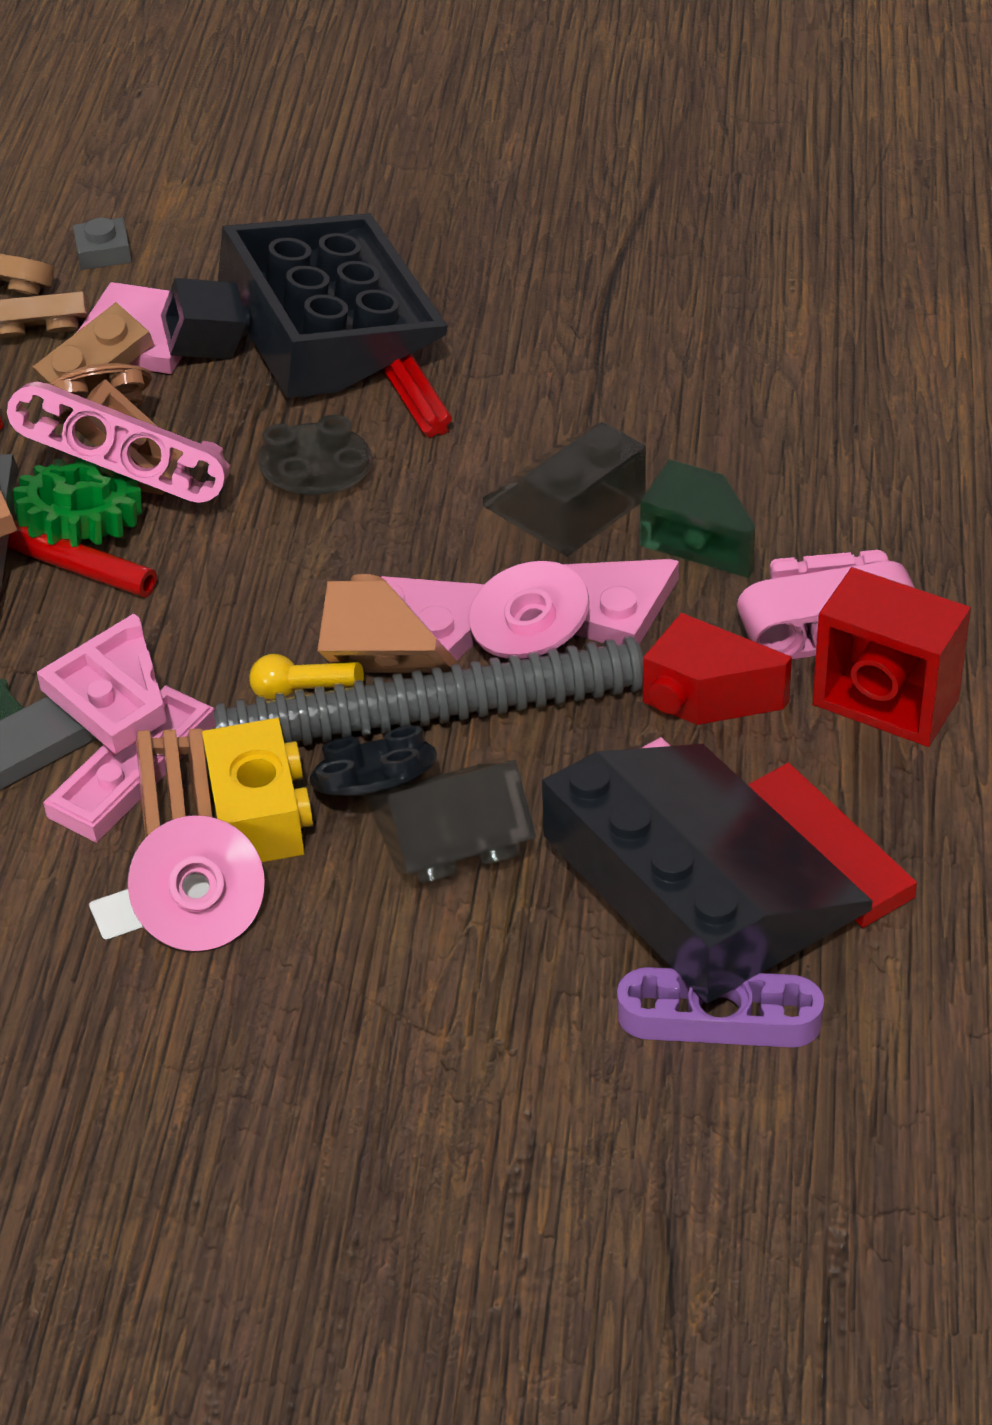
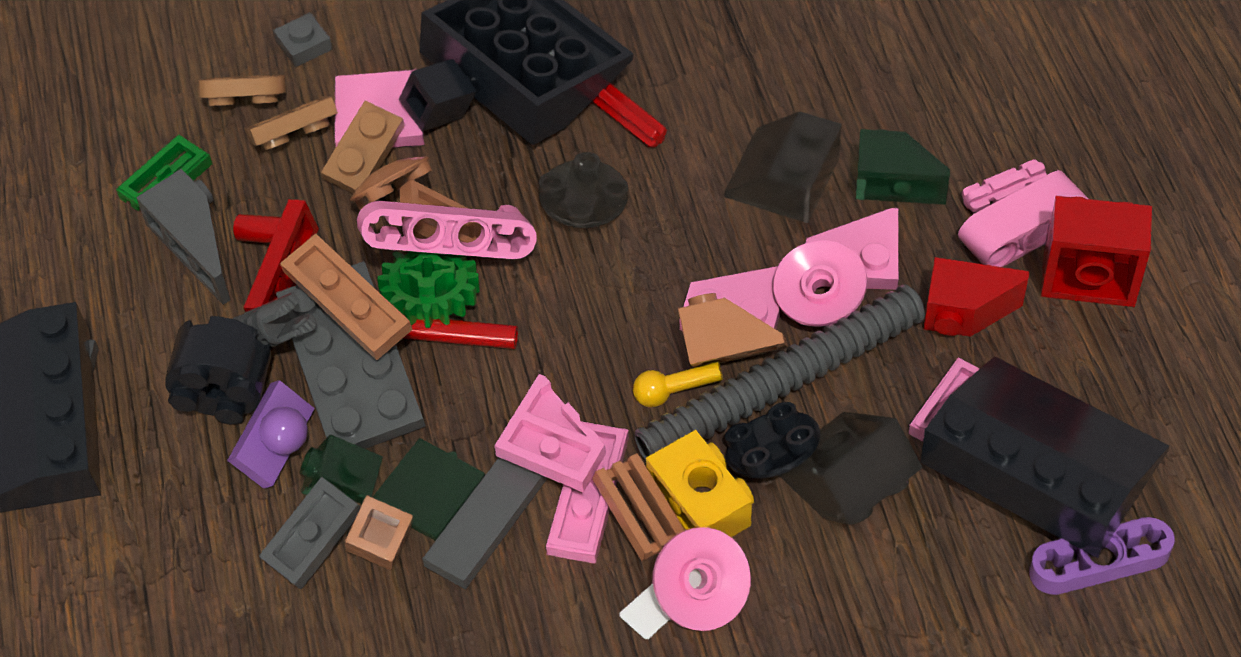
camera: 20 degrees left, 10 degrees up
red tile [747,762,917,928] -> none

